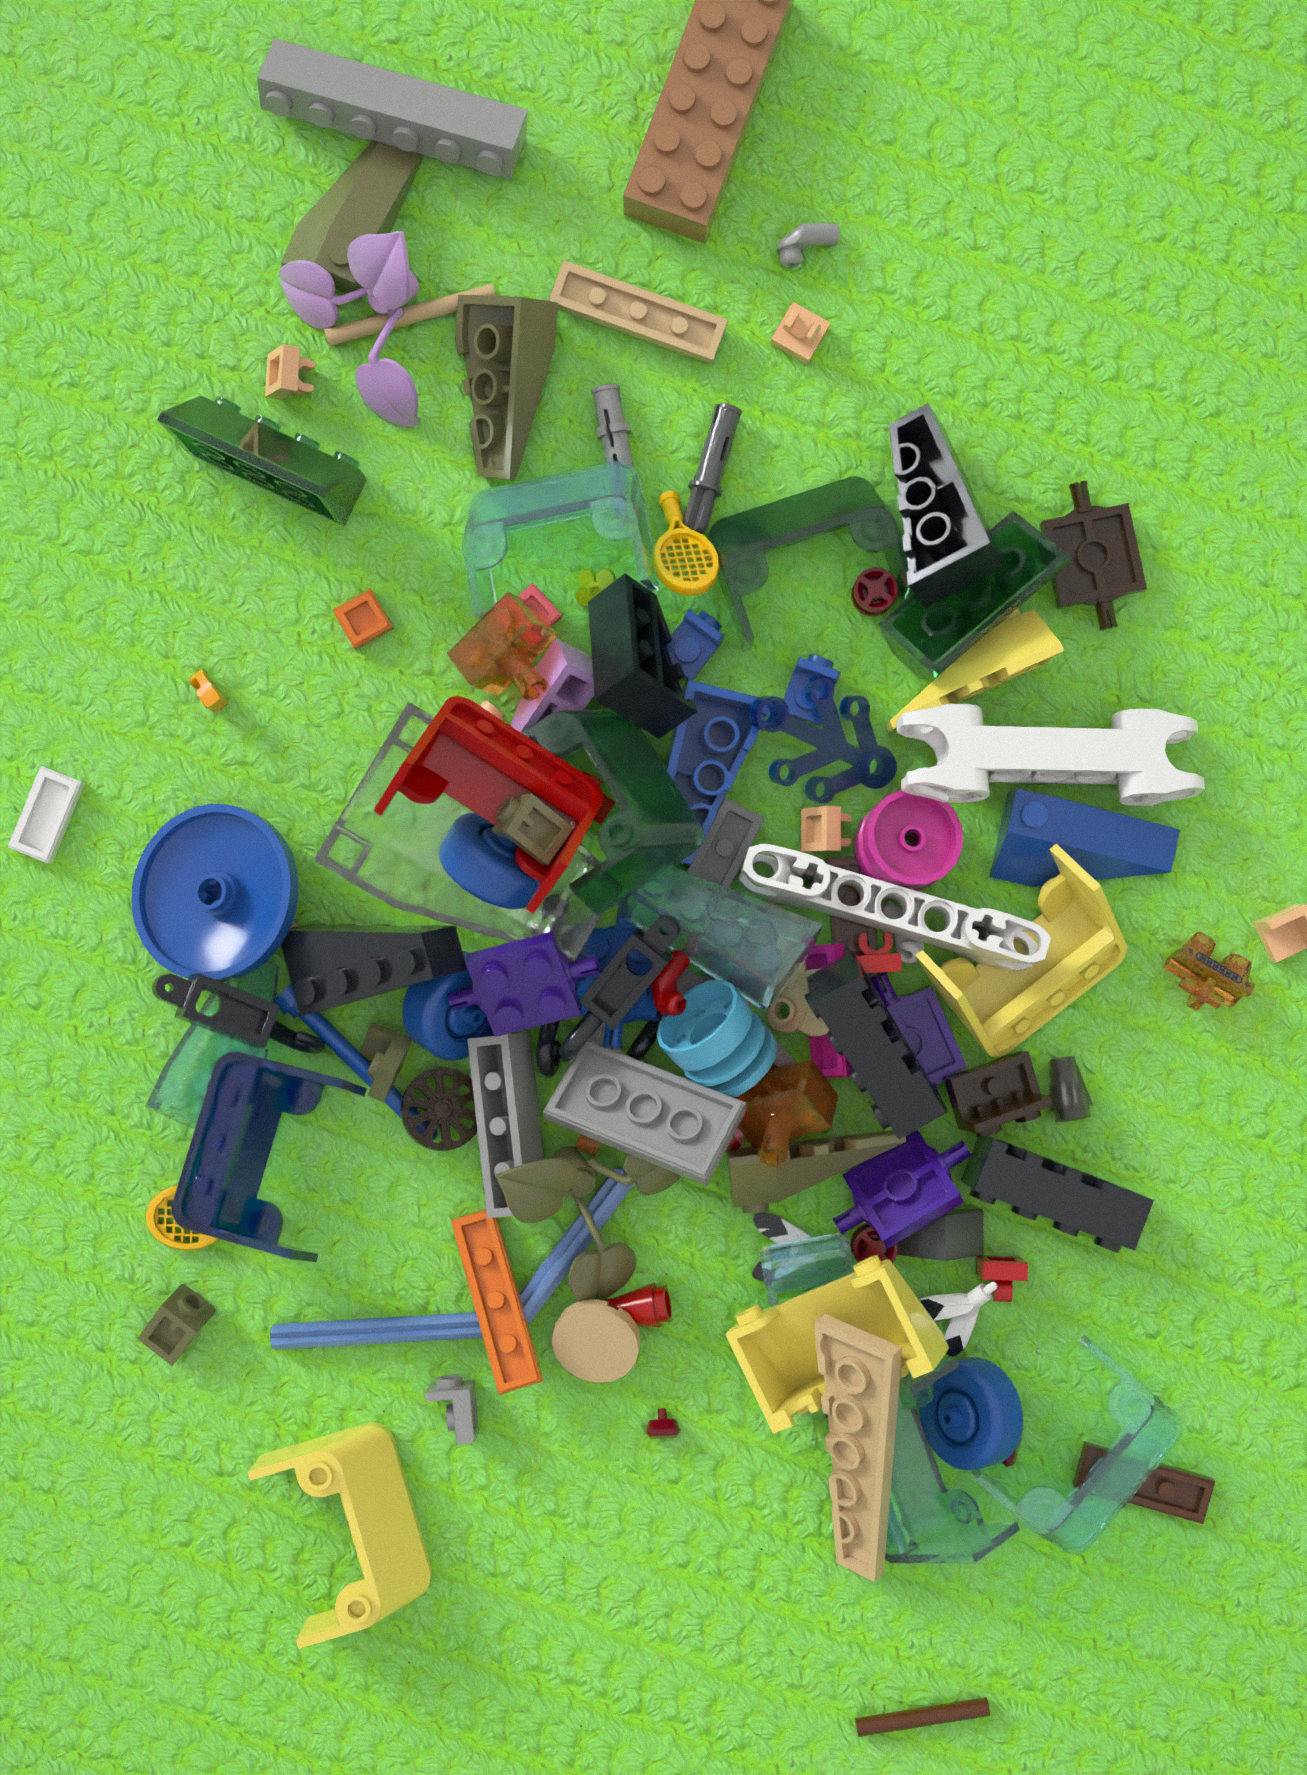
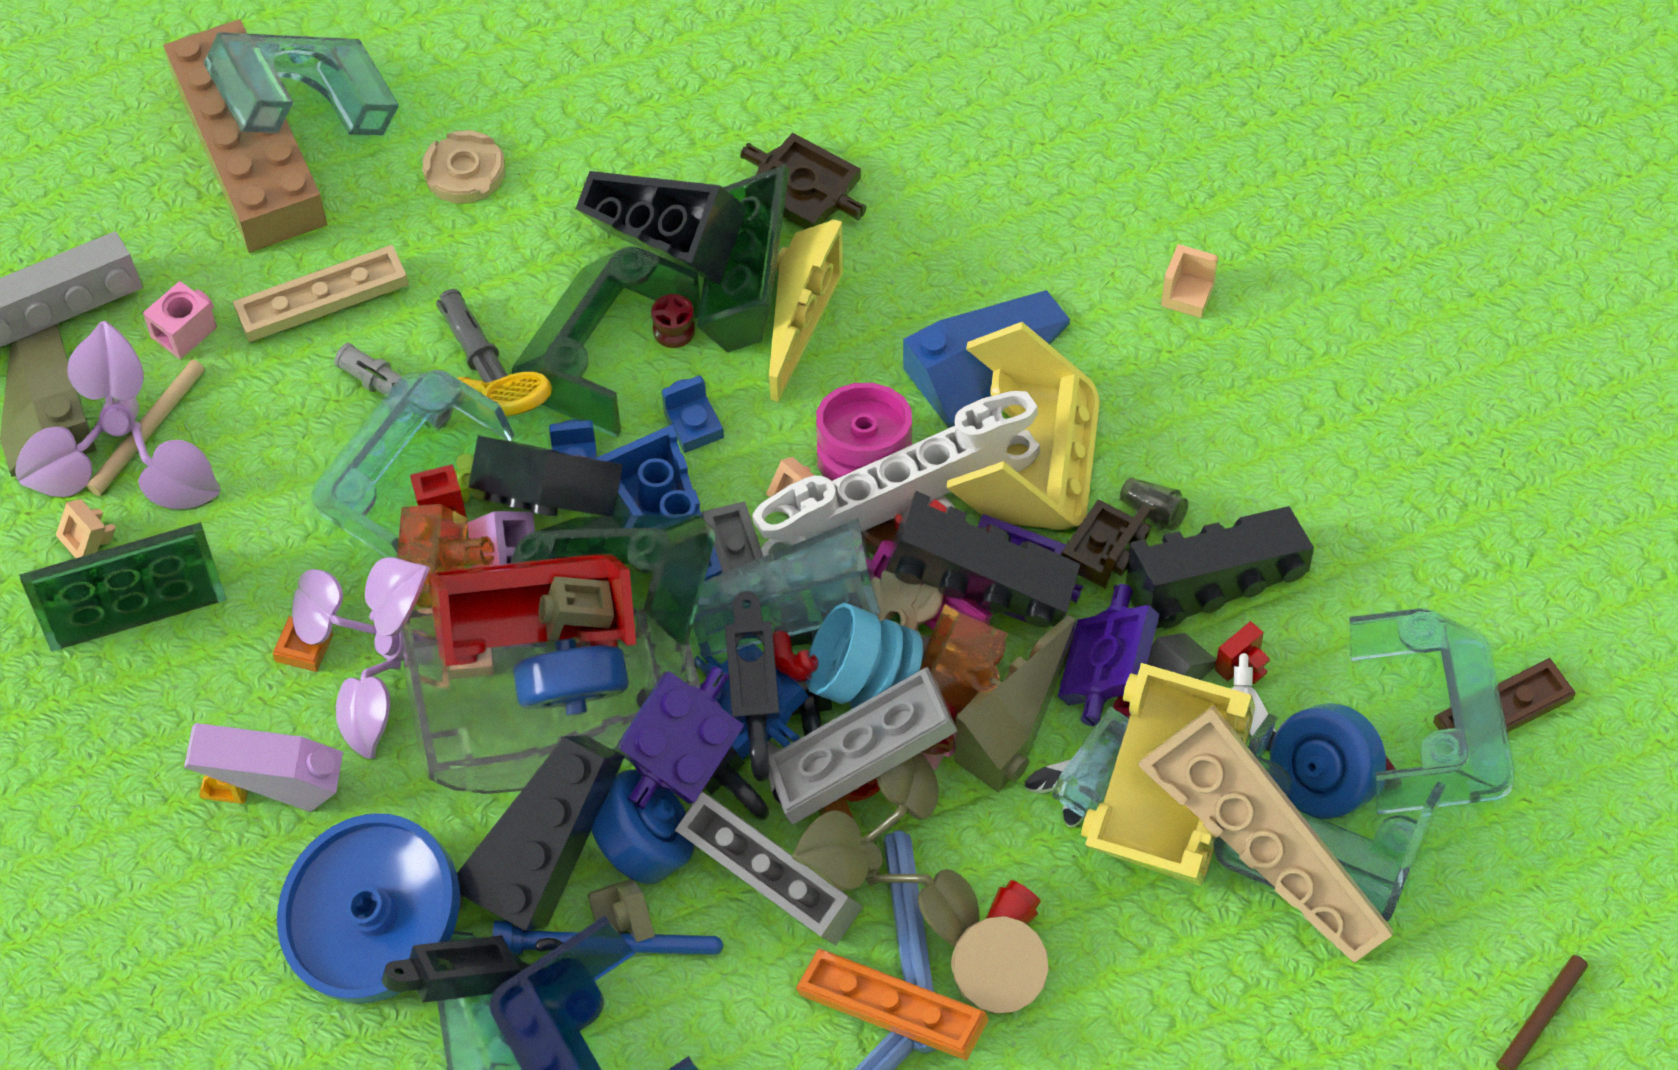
camera: 40 degrees left, 30 degrees down
white tile [8,766,85,864] -> none
dark brown wheel [400,1067,477,1151] -> none
olive wedge [455,295,558,480] -> none
dark red rock [645,1408,681,1439] -> none
plant [749,677,897,803] -> none
light nougat tile [770,302,831,365] -> none
light grey arm [776,223,839,268] -> none
white piece [896,704,1205,806] -> none
clear orange hips [1163,932,1255,1011] -> none
none -> bright pink brick [143,281,217,360]
none -> lavender slope [184,723,343,812]
none -> clear light blue arch [203,32,399,136]
none -> lavender plant [292,557,430,759]
none -> red panel [410,464,468,531]
none -> tan tile [422,130,505,204]

